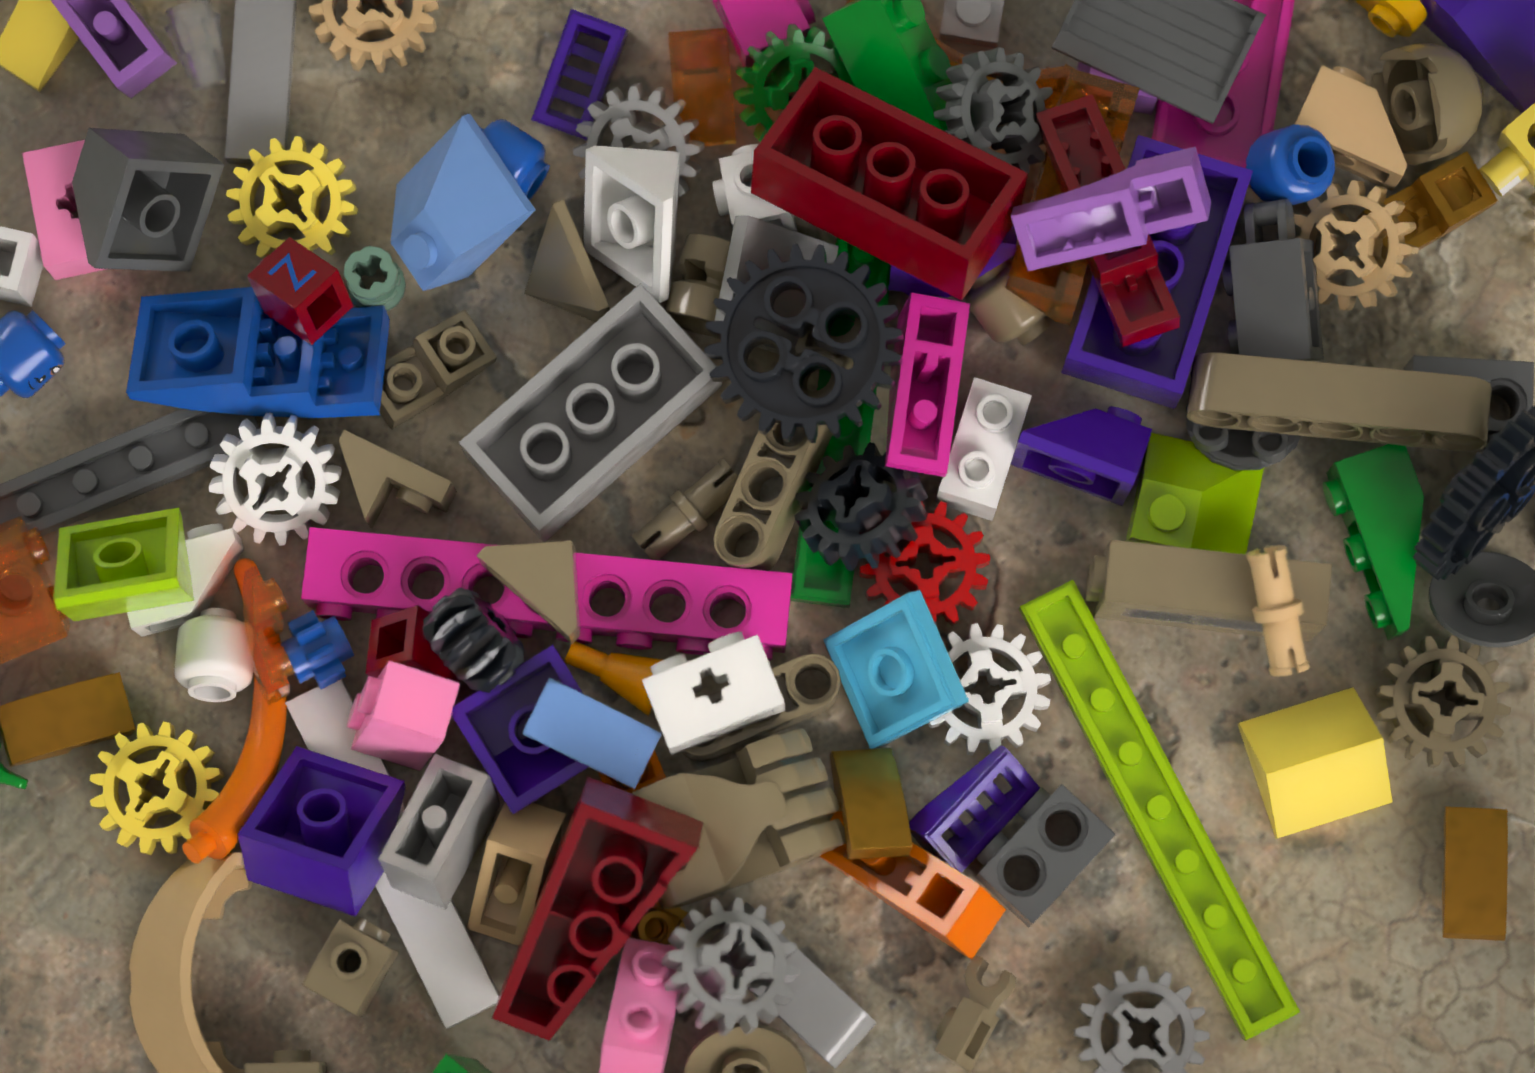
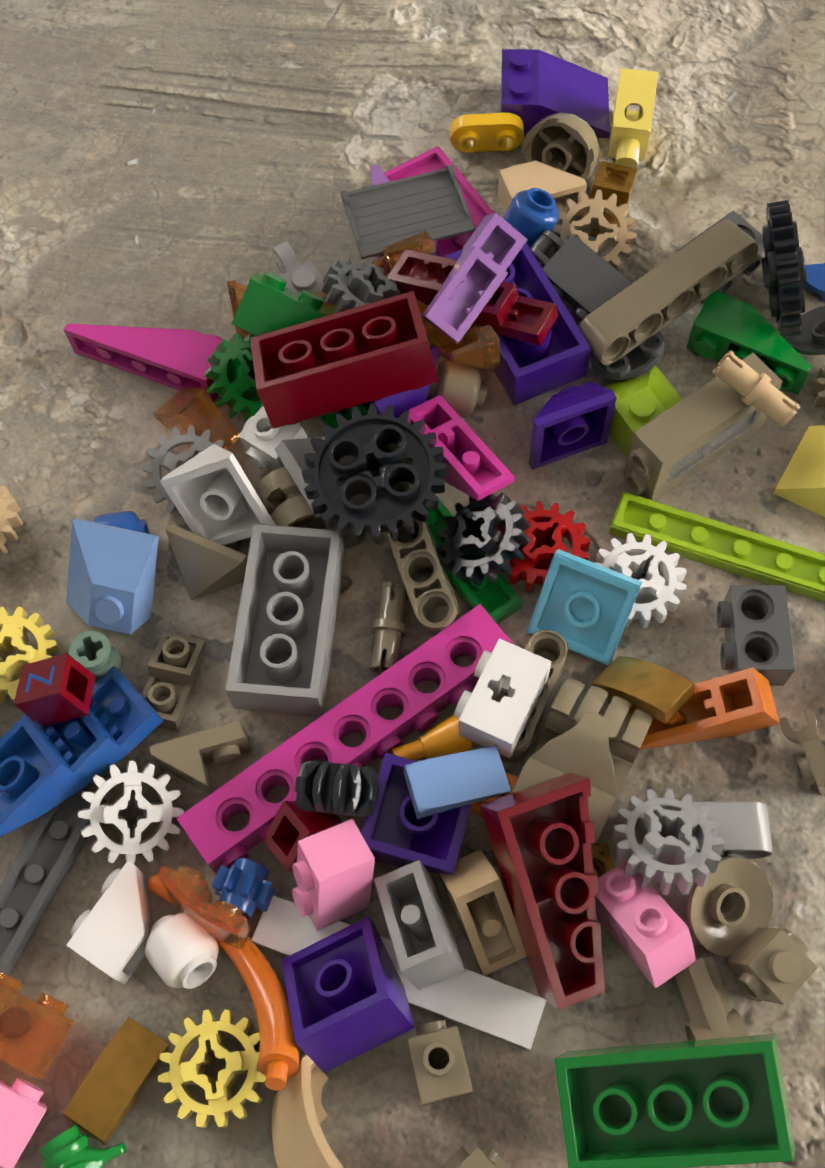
camera: 40 degrees left, 15 degrees down
lime slope [54,507,194,621] -> none
dark tan slope [477,541,580,644] -> none
dark purple slope [531,9,629,140] -> none
dark purple slope [909,745,1040,873] -> none
white brick [936,377,1032,521] -> none

